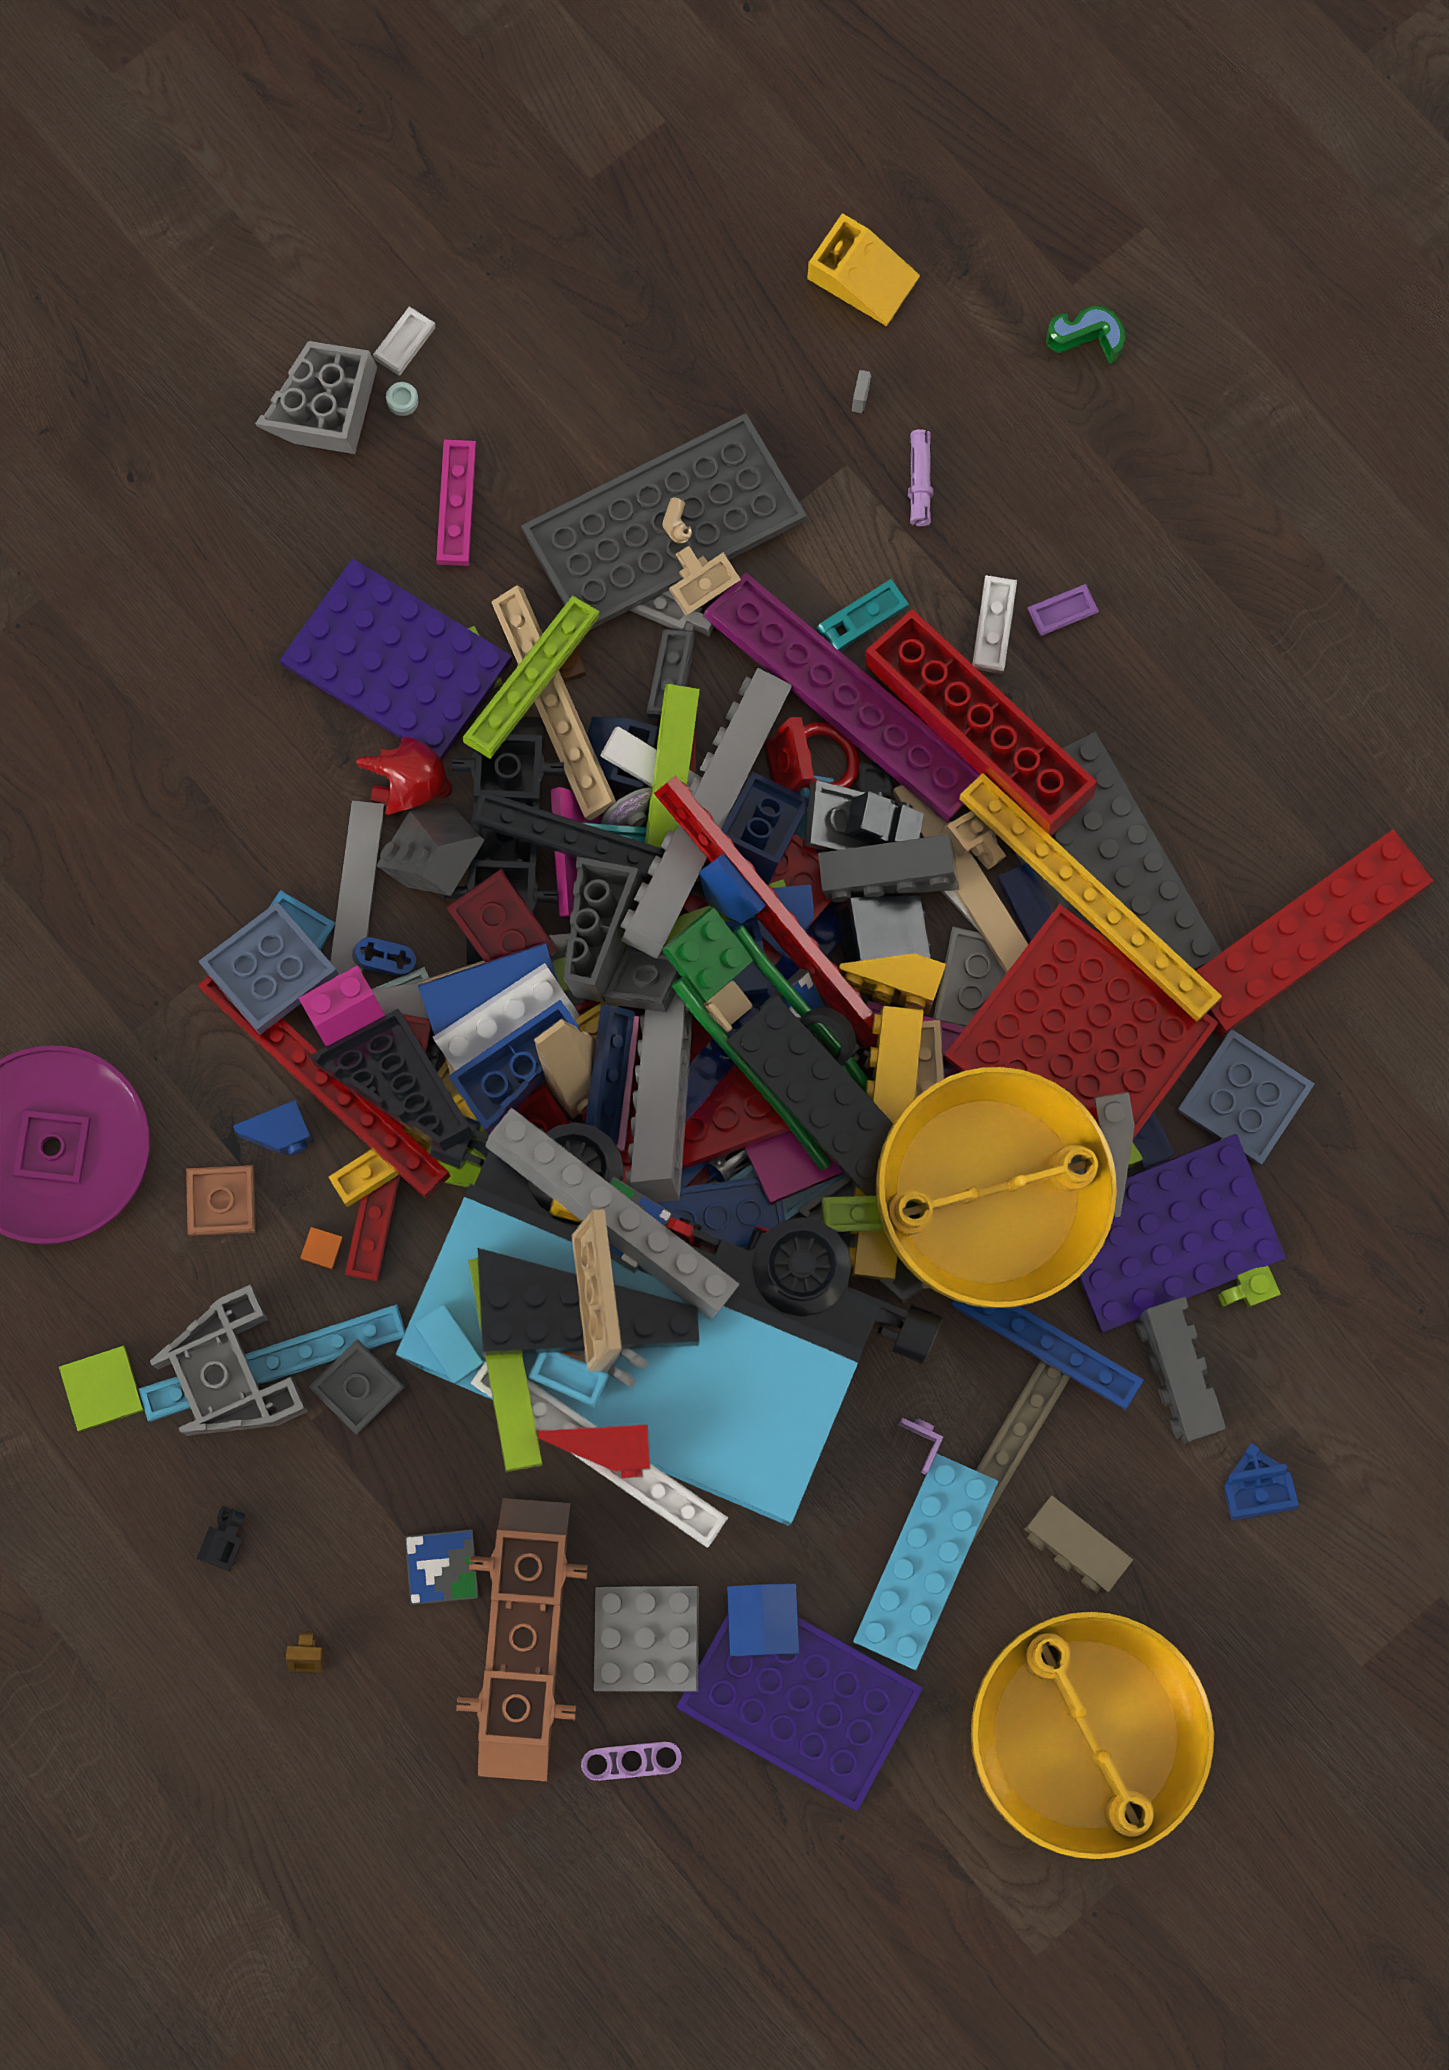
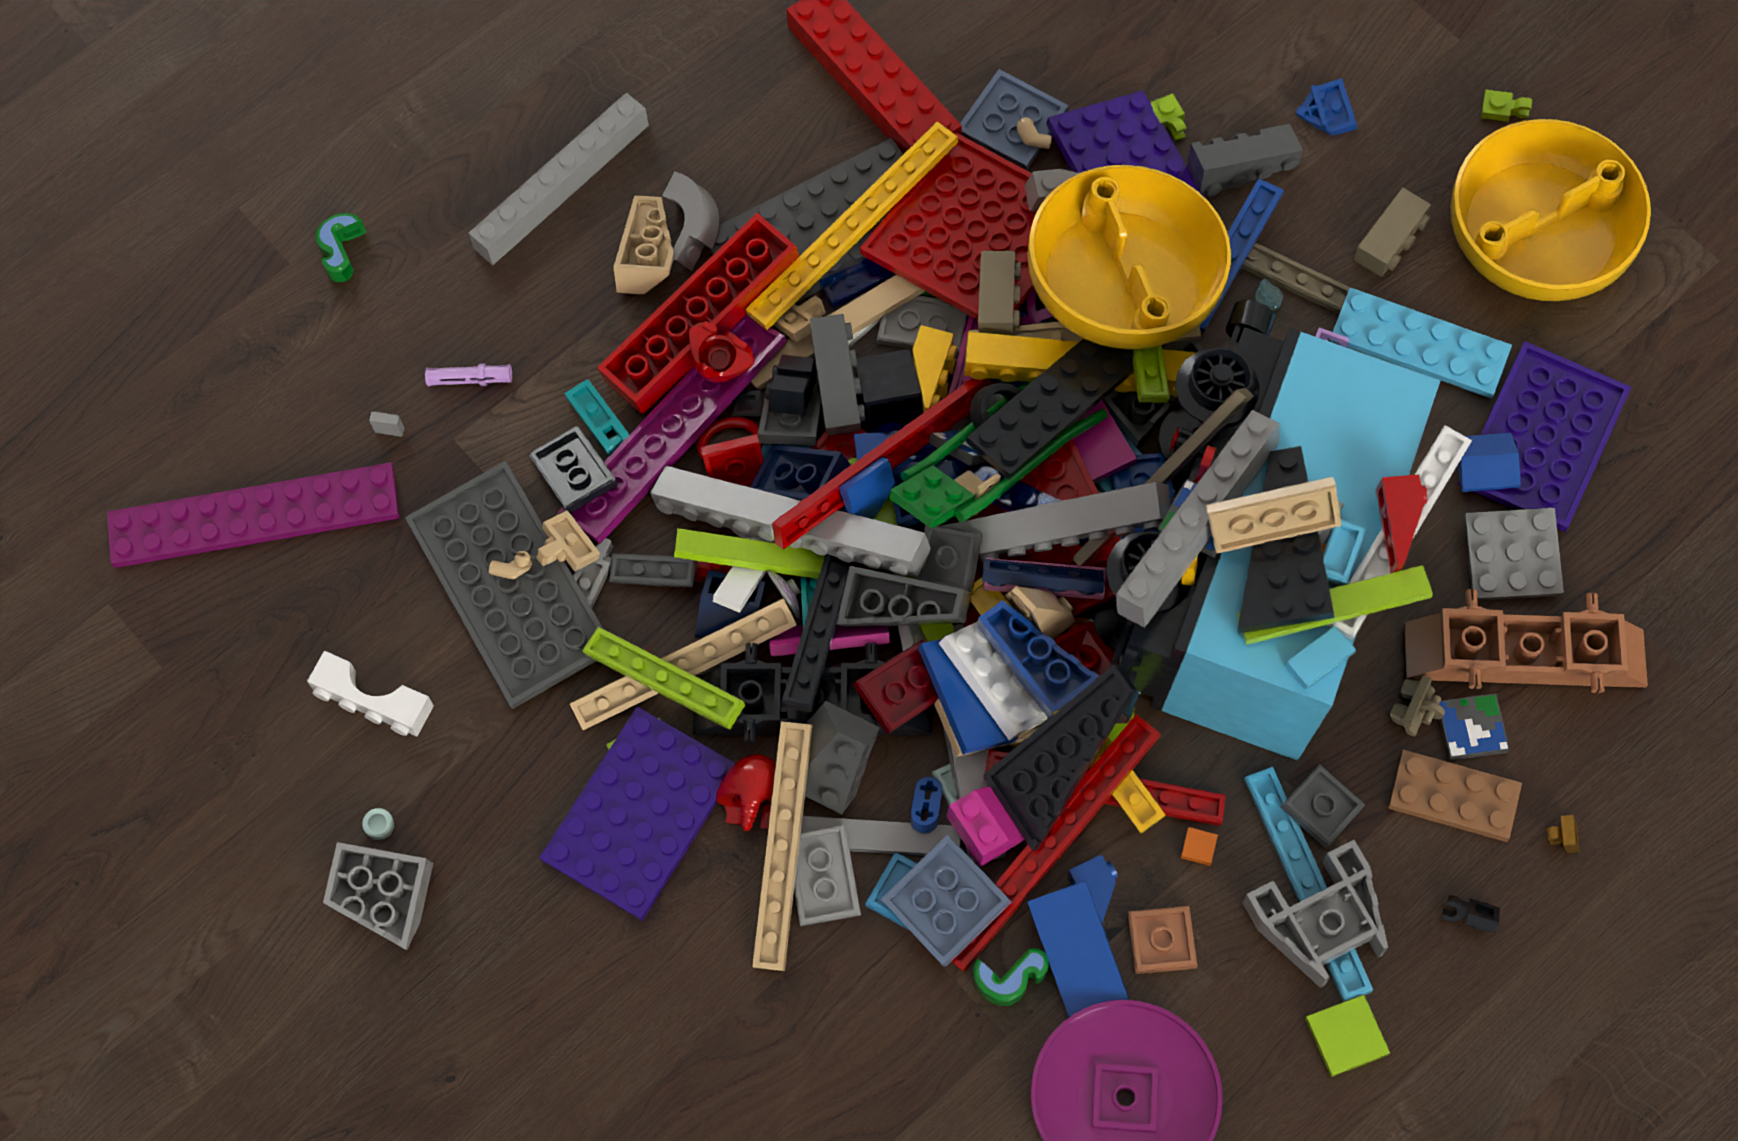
camera: 85 degrees left, 10 degrees down
white tile [373,306,436,376] -> none
dark pink plate [436,440,476,566] -> none
lavender beam [581,1742,682,1781] -> none
yellow slope [807,213,920,326] -> none
white tile [972,575,1017,674] -> none
medium lavender tile [1027,584,1099,636] -> none
none -> magenta plate [107,462,400,568]
none -> white arch [307,651,434,737]
none -> light grey brick [469,93,649,265]
none -> tile [529,425,618,513]
none -> tan wedge [613,195,674,294]
none -> light grey arch [662,171,719,271]
none -> red piece [688,321,754,383]
none -> tan plate [752,722,813,971]
none -> light grey tile [794,824,861,926]
none -> green animal [973,948,1049,1006]
none -> dark tan brick [978,251,1021,336]
none -> tan arm [1017,117,1052,149]
none -> blue tile [1027,880,1129,1017]
none -> dark tan tile [1073,388,1254,567]
none -> clear light blue plate [1255,279,1283,311]
none -> medium nougat plate [1388,750,1522,842]
none -> dark tan hips [1390,675,1445,737]
none -> lime plate [1481,89,1532,122]

